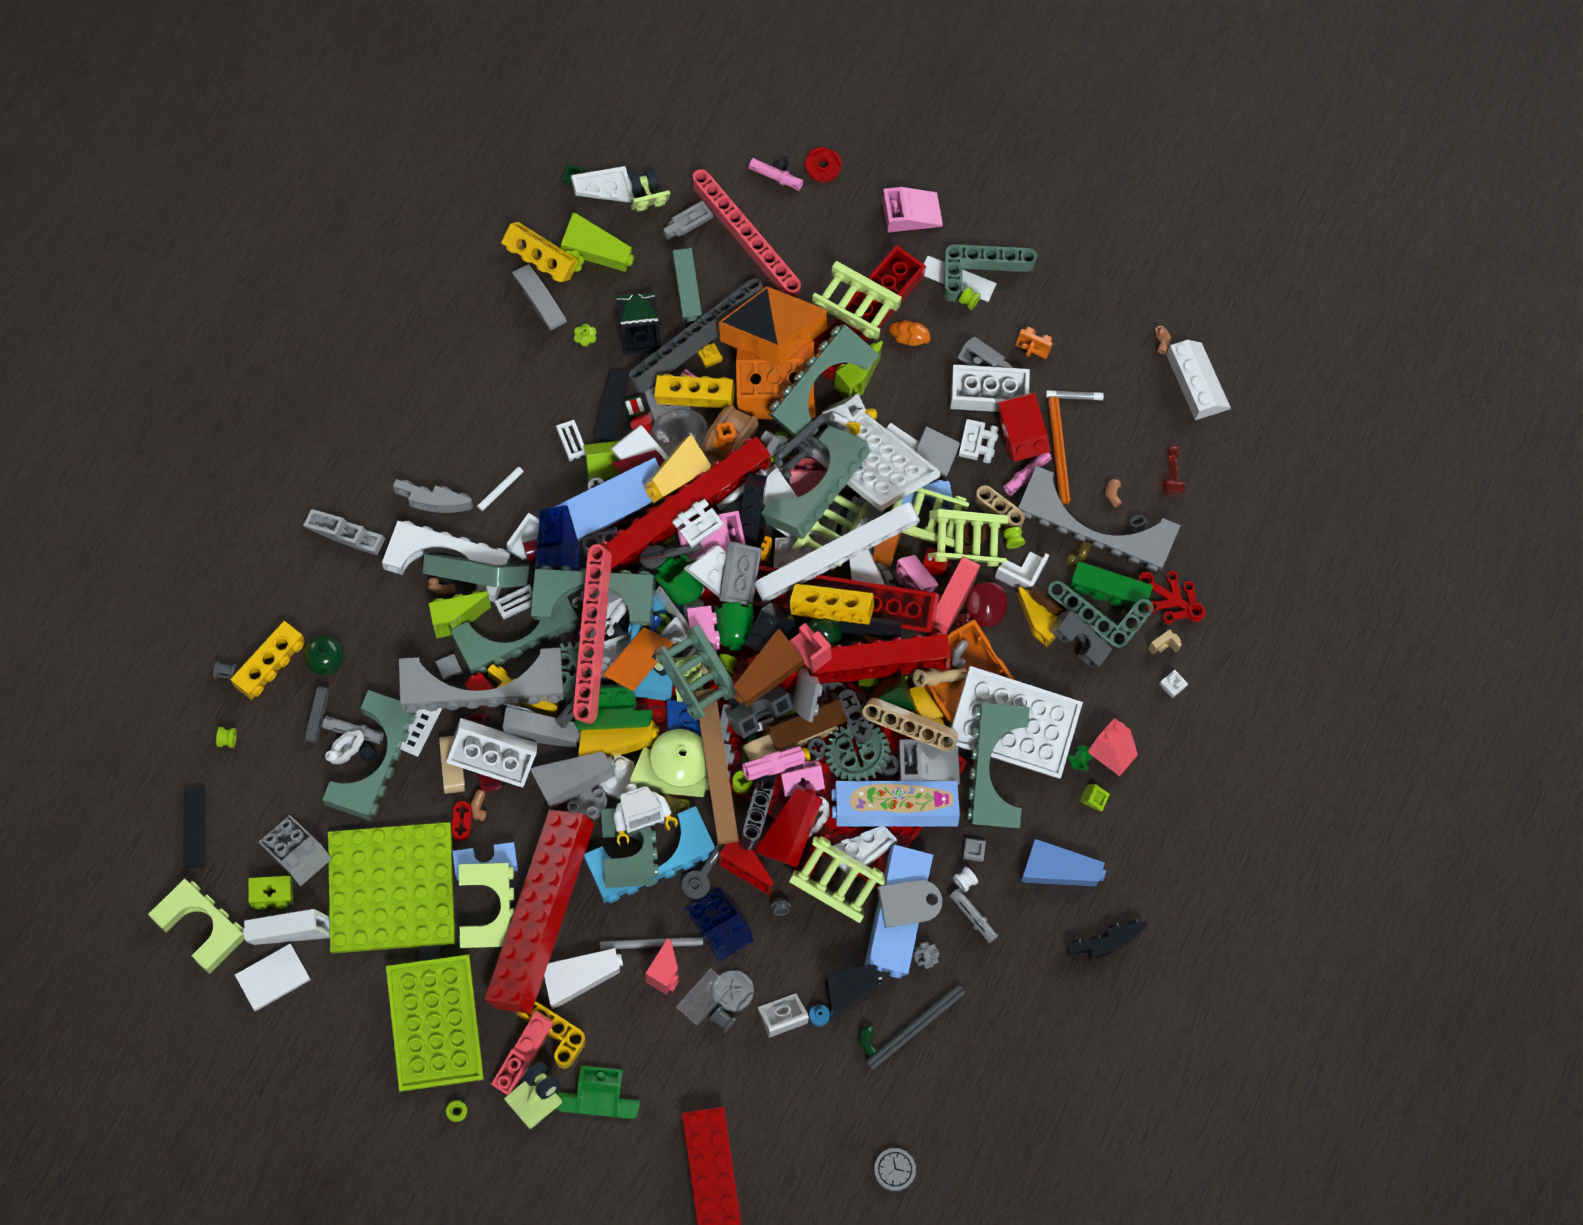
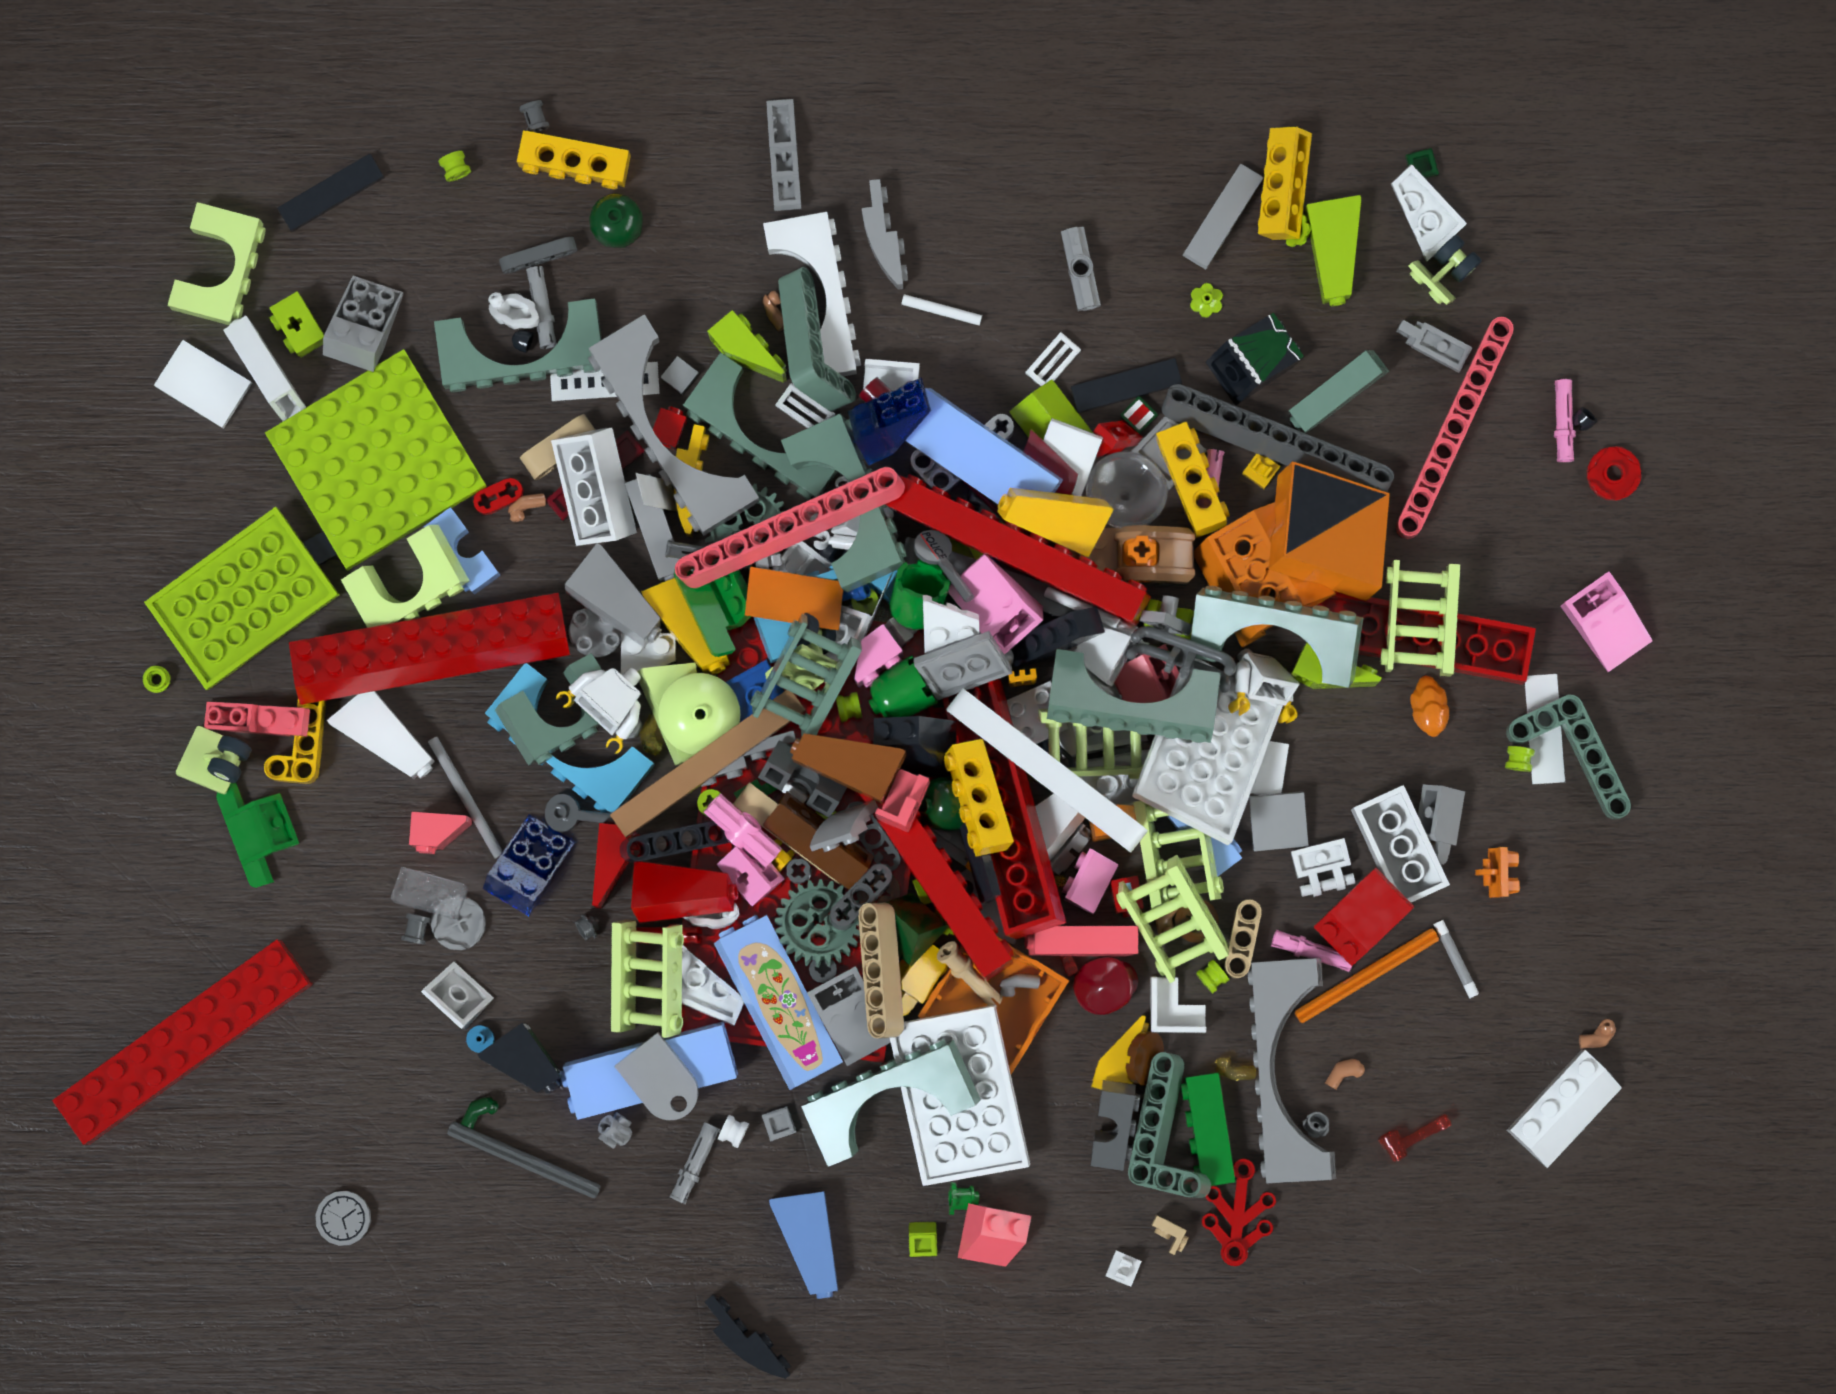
camera: 75 degrees right, 15 degrees up
white plate [672,499,724,548] -> none
none -> light grey piece [1061,227,1101,311]

